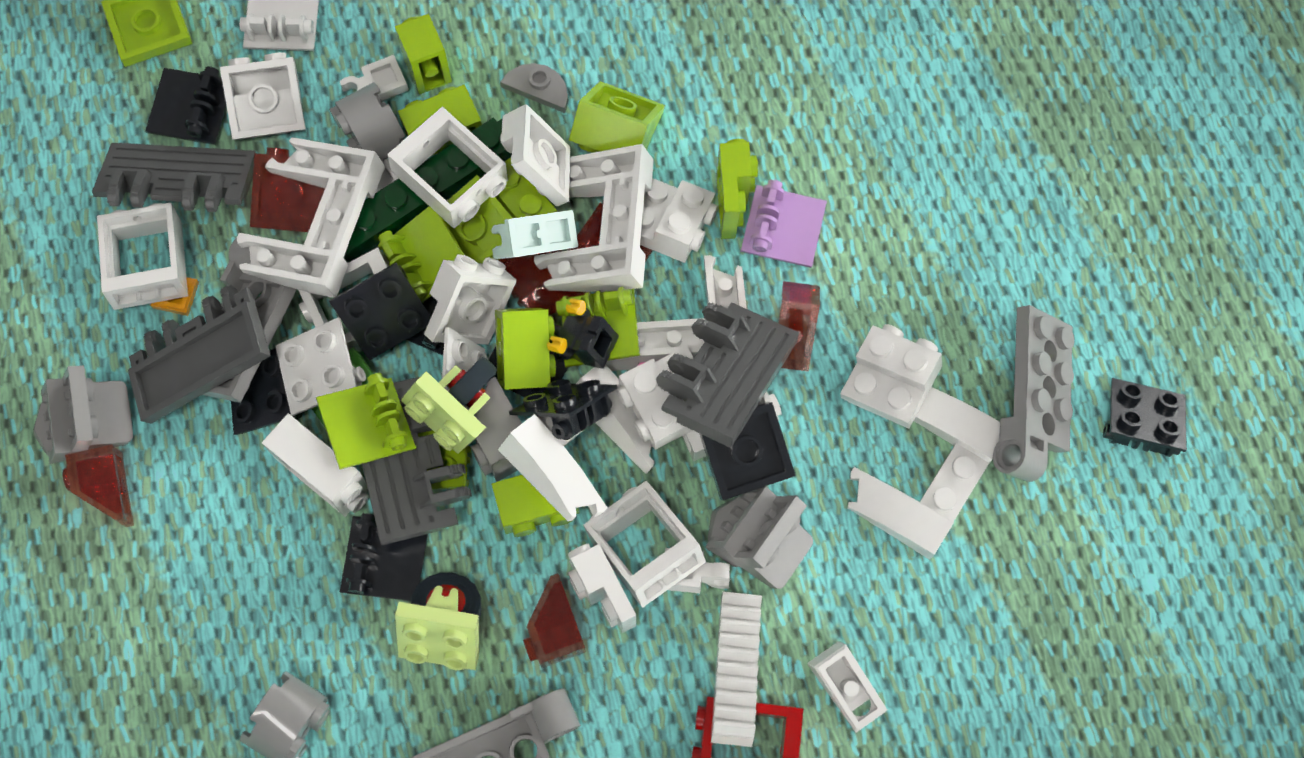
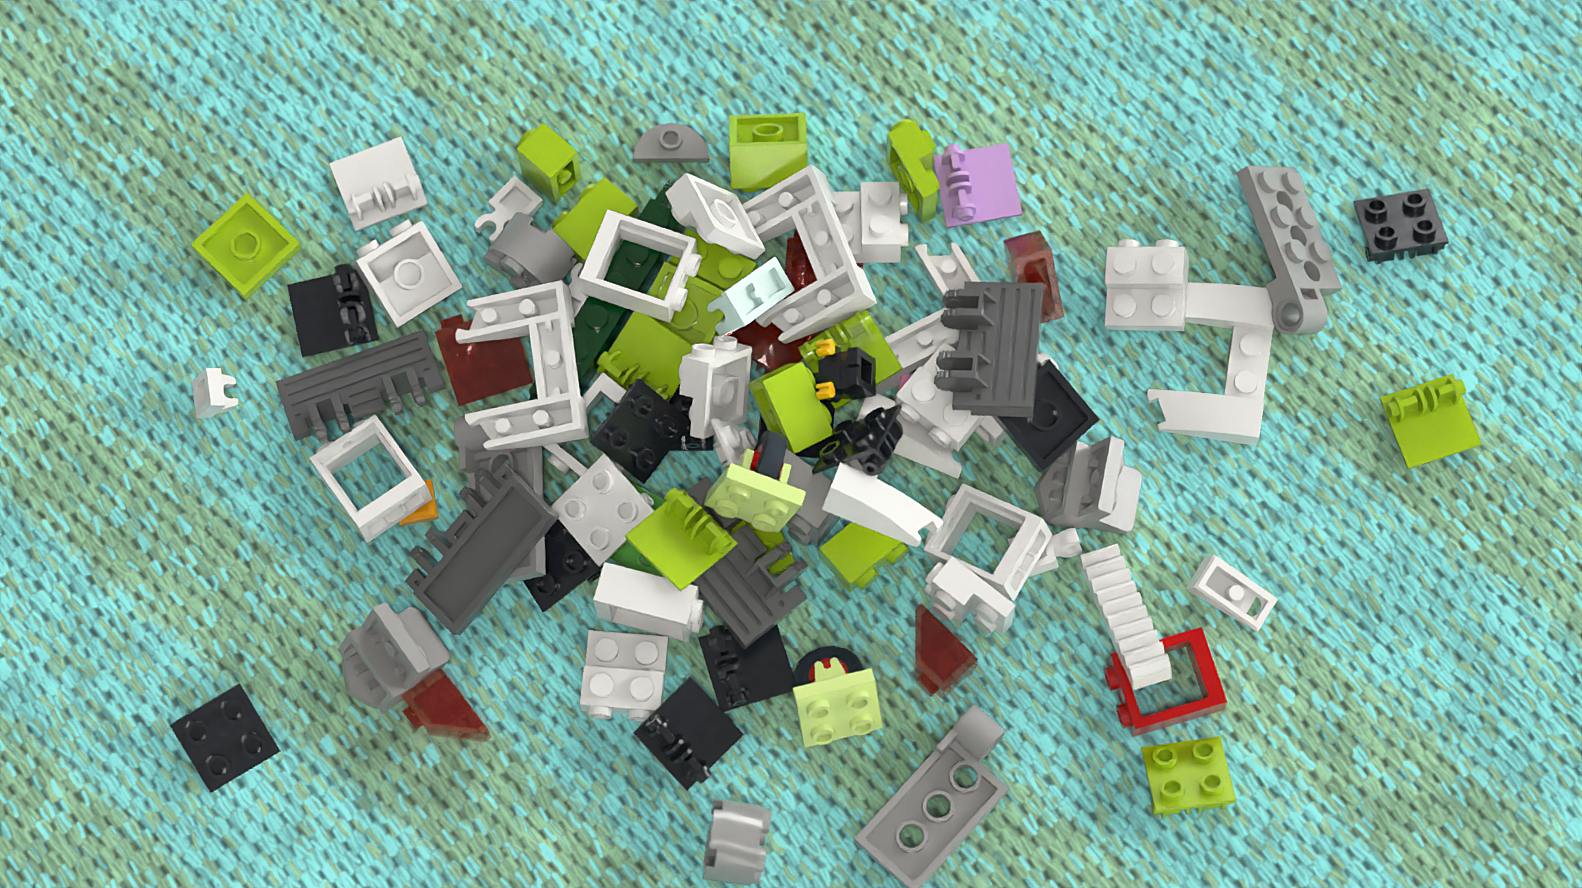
camera: 20 degrees left, 0 degrees up
none -> white tile [192,368,239,418]
none -> white plate [580,630,669,722]
none -> black hinge [633,677,744,791]
none -> lime hinge [1379,374,1482,469]

